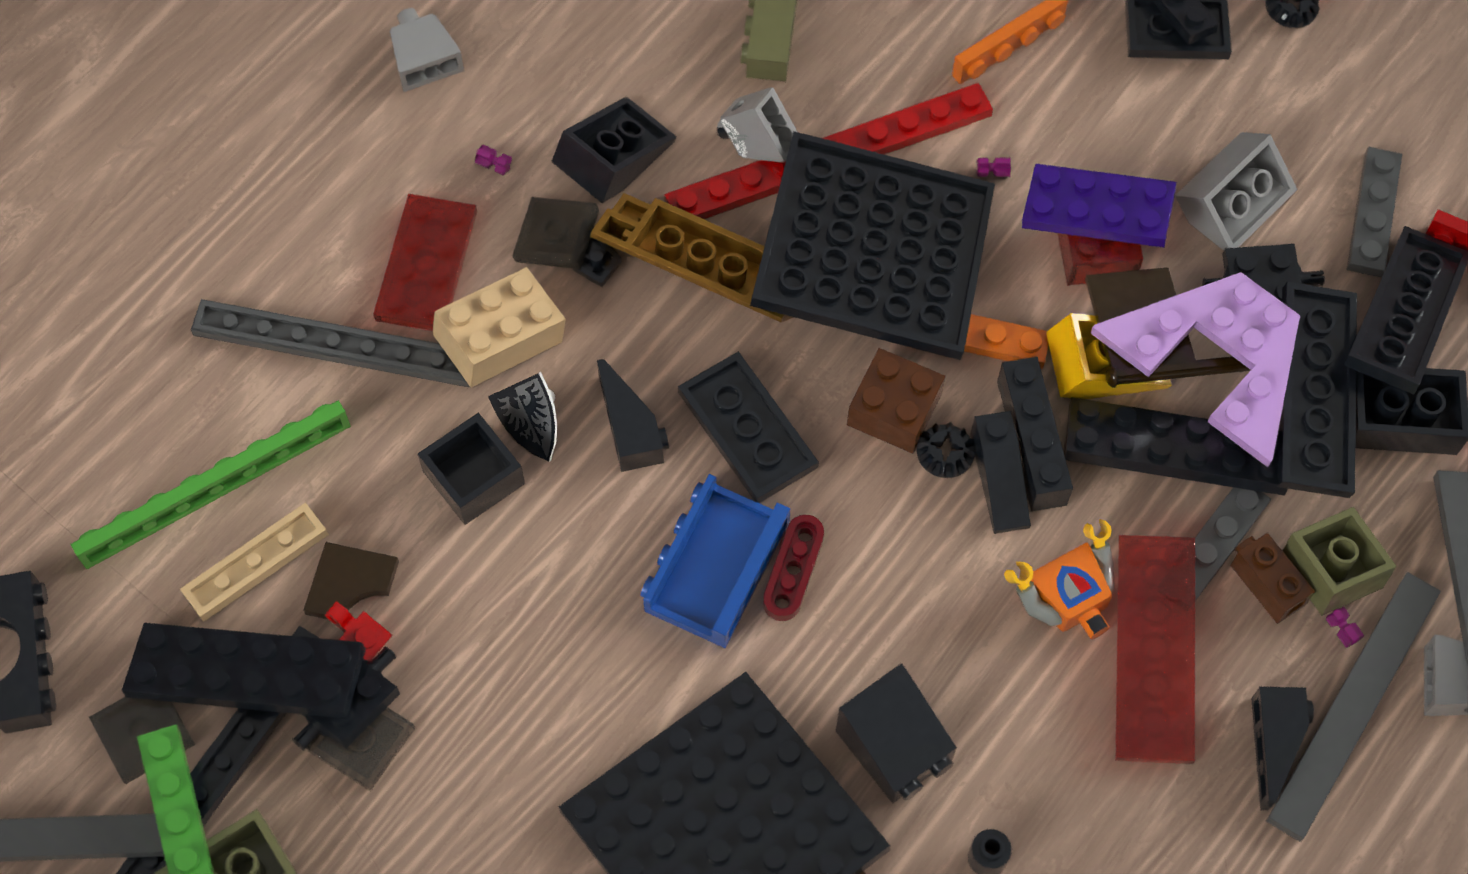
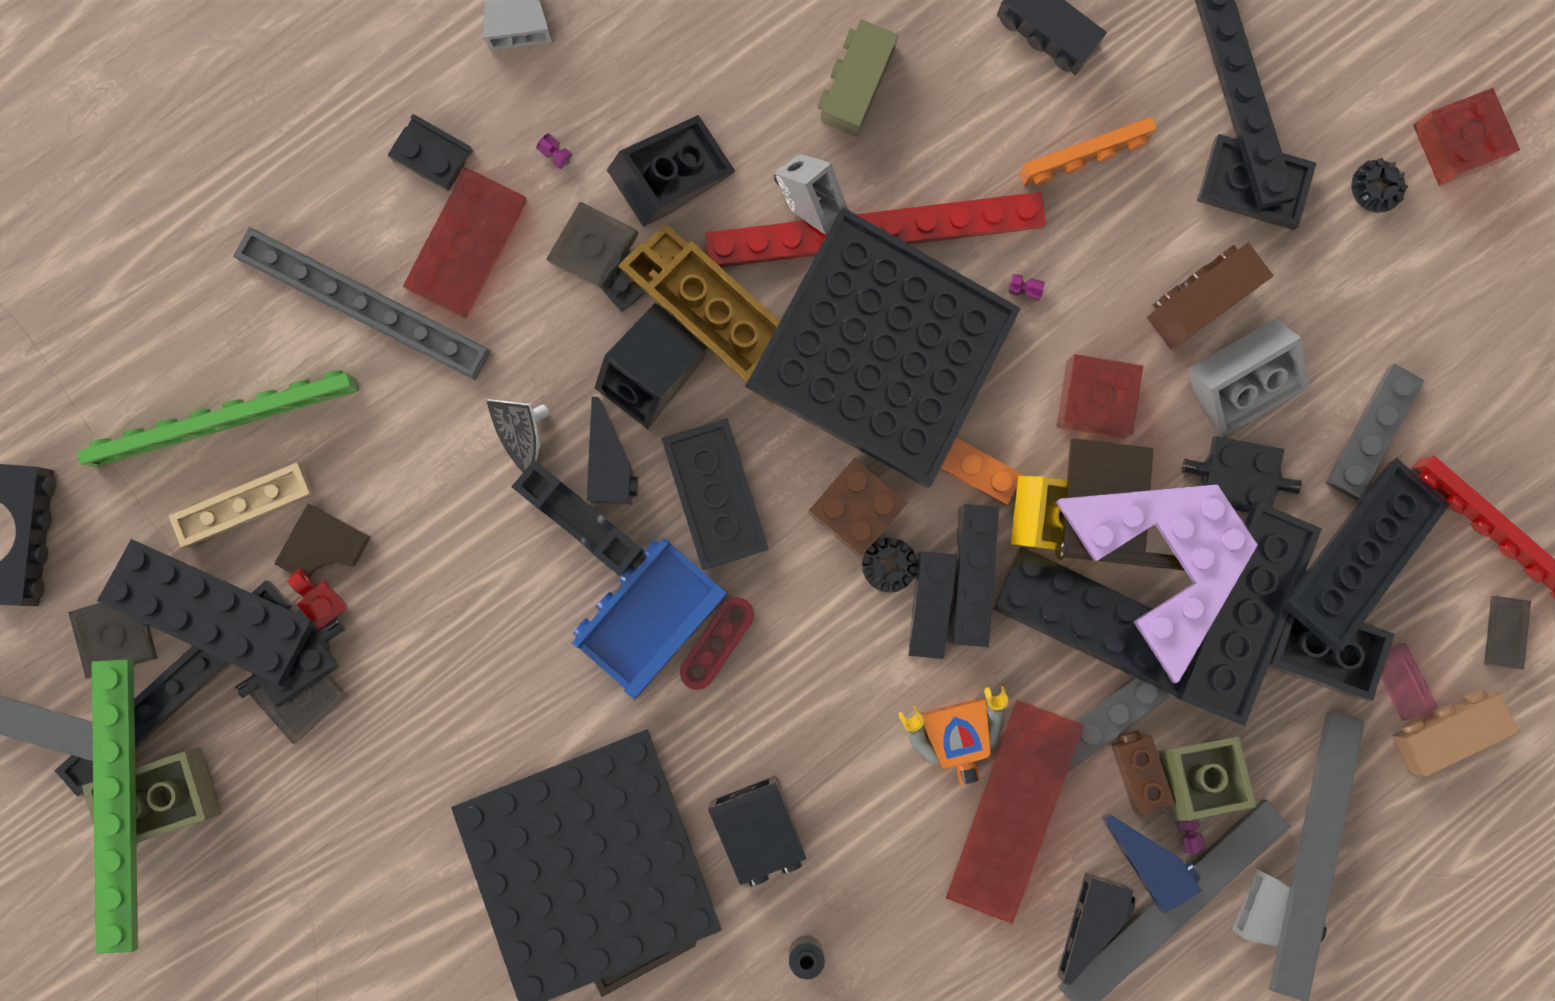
camera: 15 degrees right, 20 degrees up
black piece [418,412,525,525] -> none
tan brick [433,267,566,388] -> none
dark purple plate [1022,164,1176,248] -> none
none -> black plate [388,114,473,192]
none -> black arch [511,460,645,577]
none -> black slope [594,303,708,429]
none -> dark blue slope [1102,814,1202,913]
none -> reddish brown brick [1147,242,1274,349]

